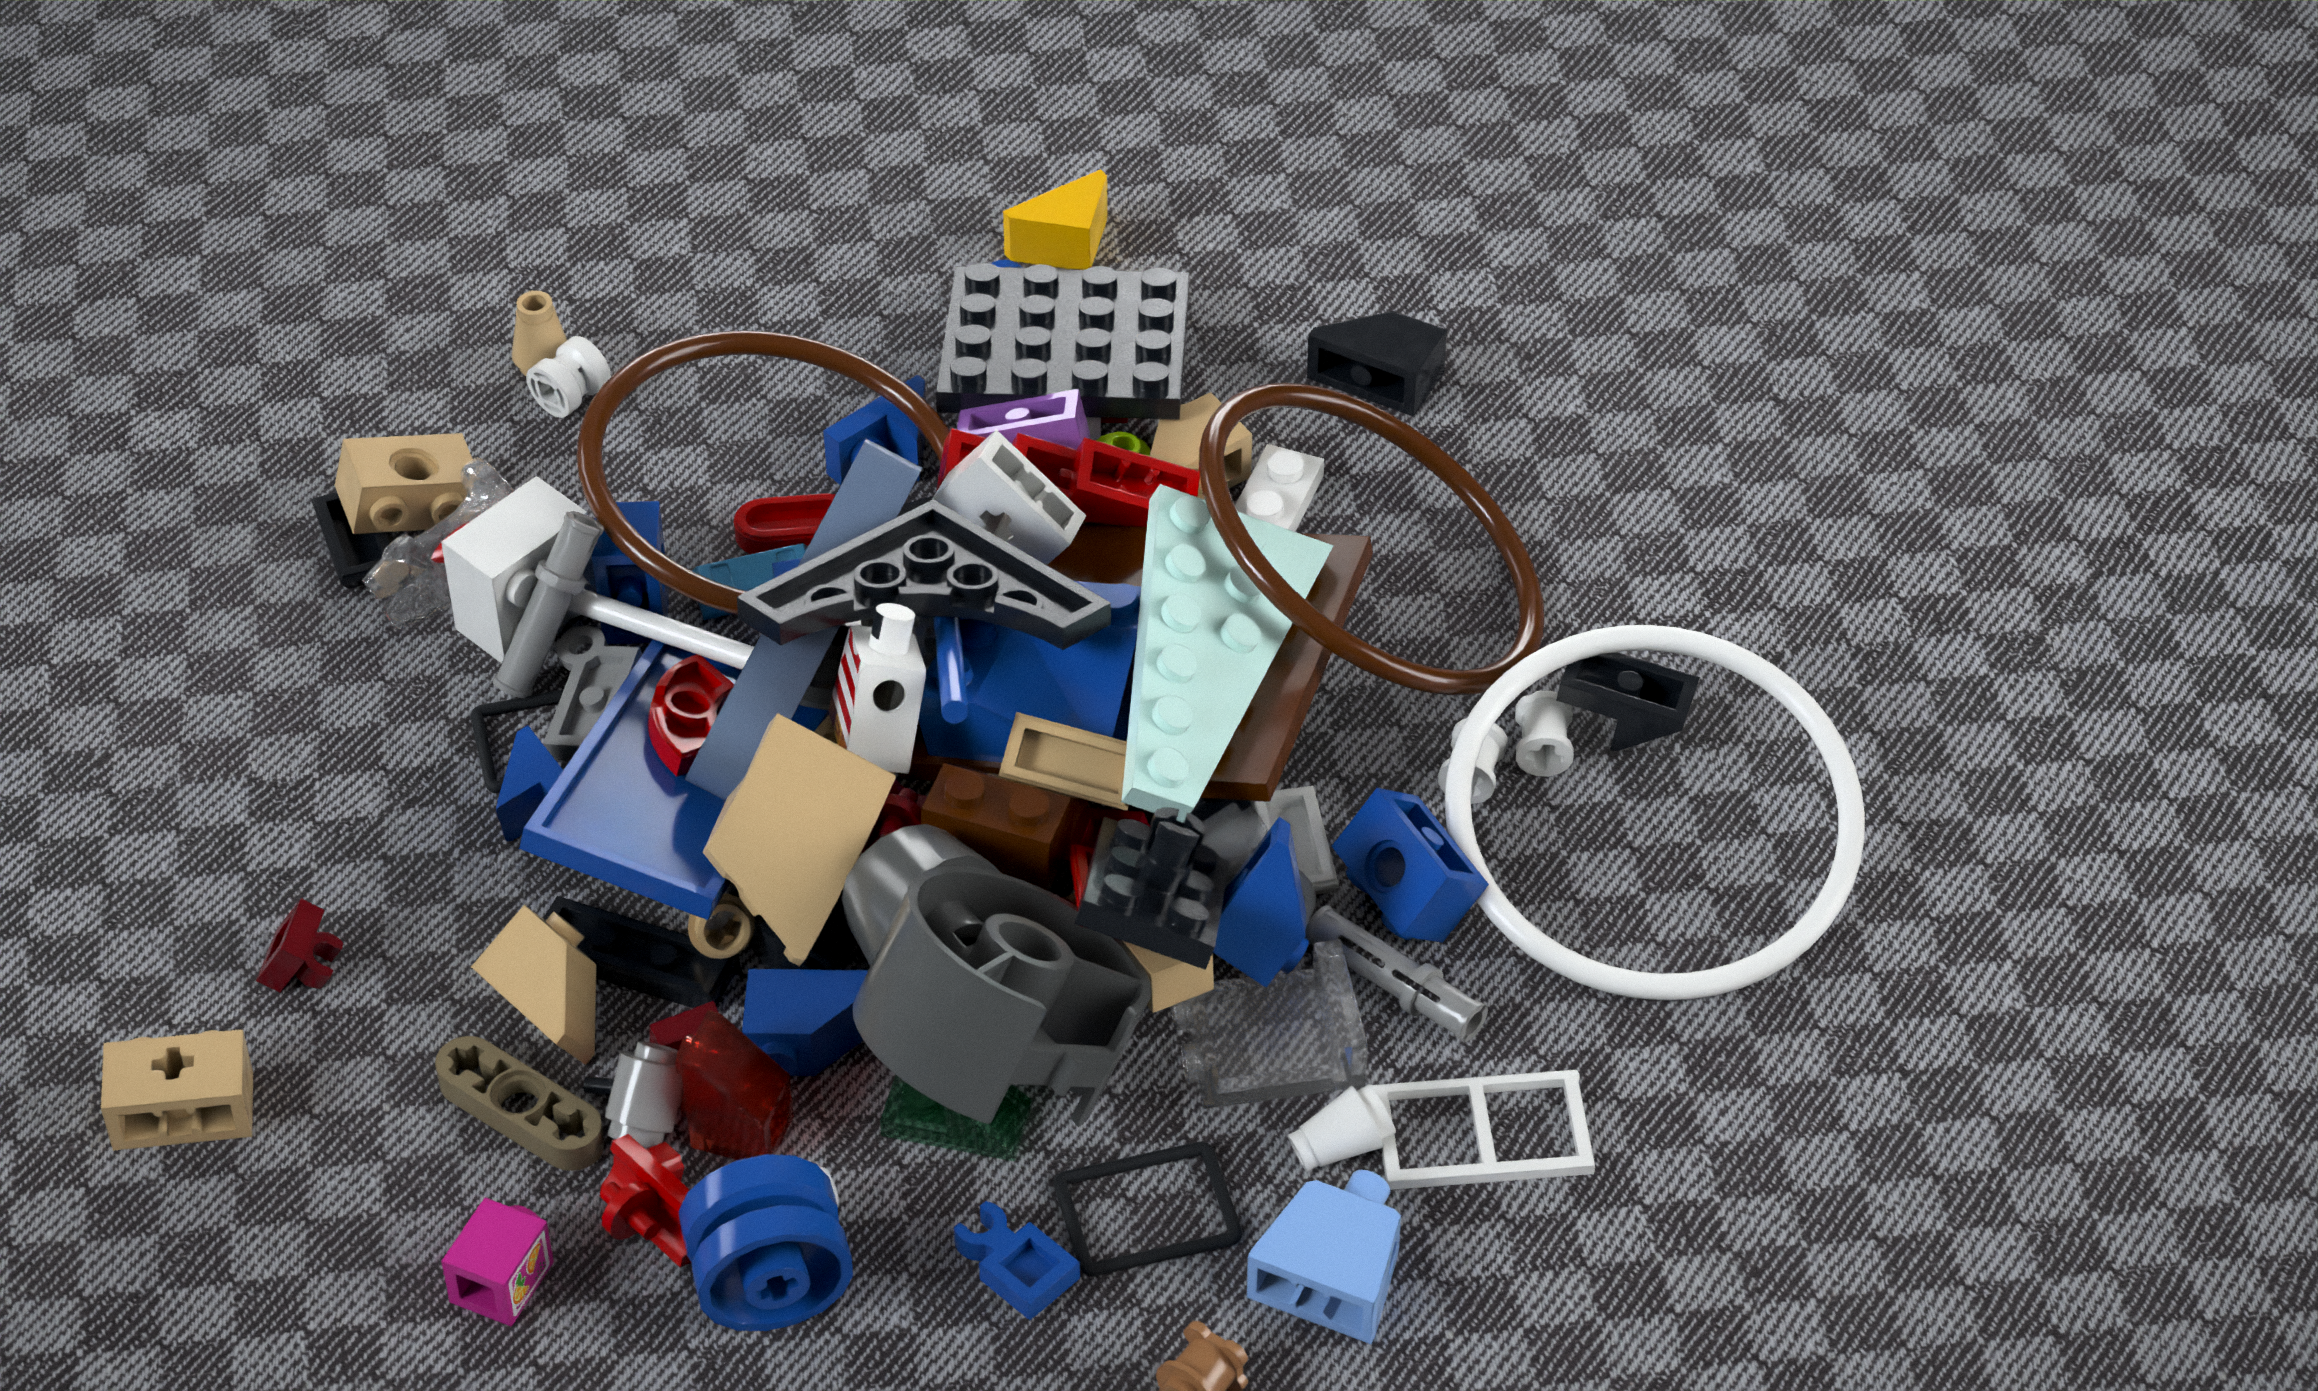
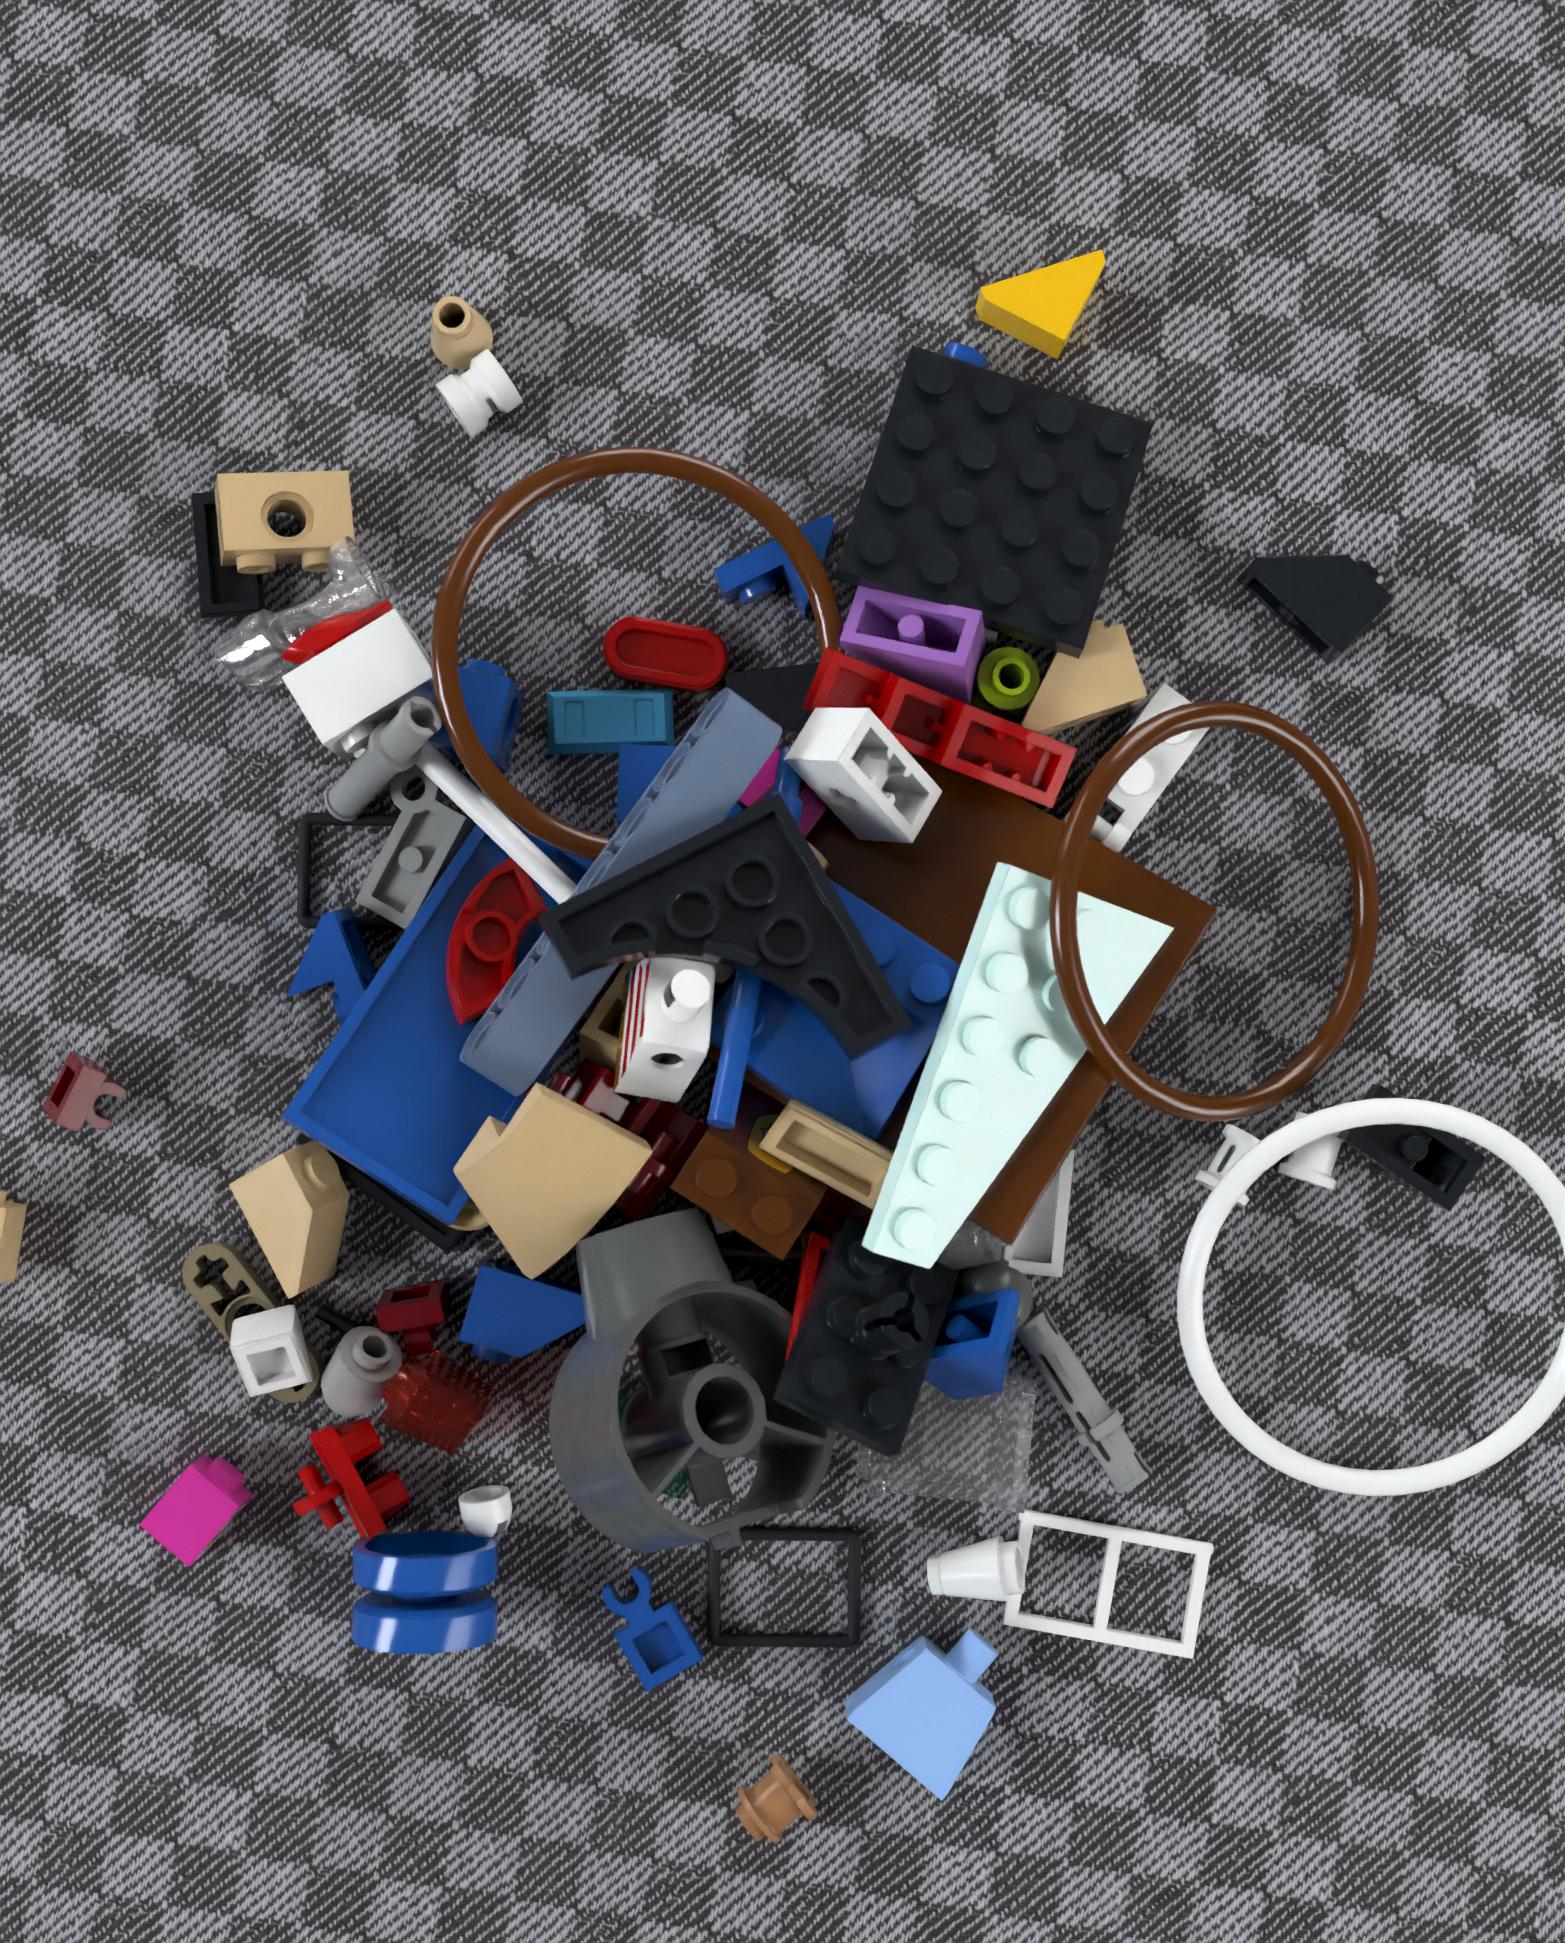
camera: 15 degrees right, 40 degrees up
blue brick [1331,788,1489,943] -> none
none -> white slope [229,1305,313,1397]

